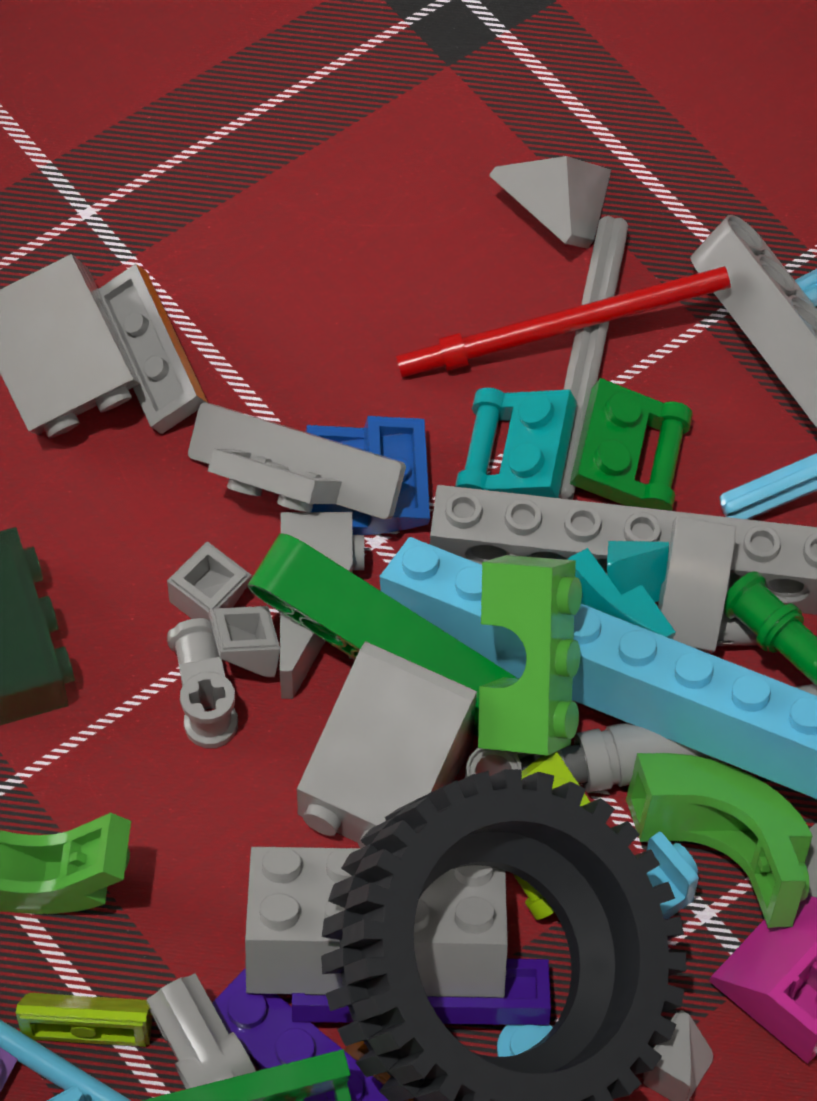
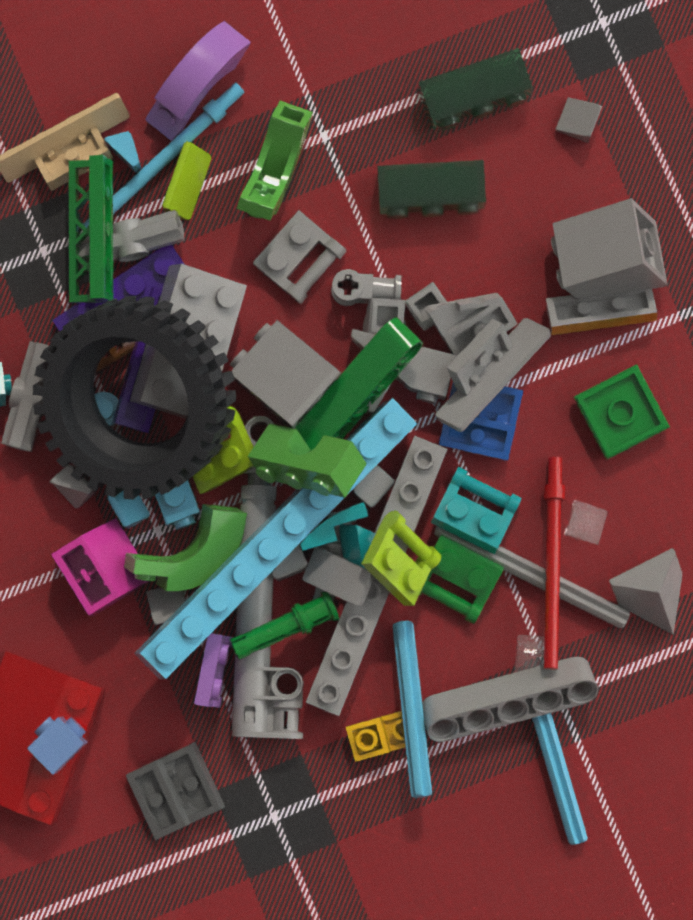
camera: 110 degrees right, 25 degrees up
none -> medium azure slope [107,490,150,529]
none -> light grey plate [253,210,347,304]
none -> lime plate [361,510,441,606]
none -> light grey wing [424,293,518,356]
none -> clear slope [514,635,544,673]
none -> clear slope [564,500,608,545]
none -> green plate [573,364,670,460]

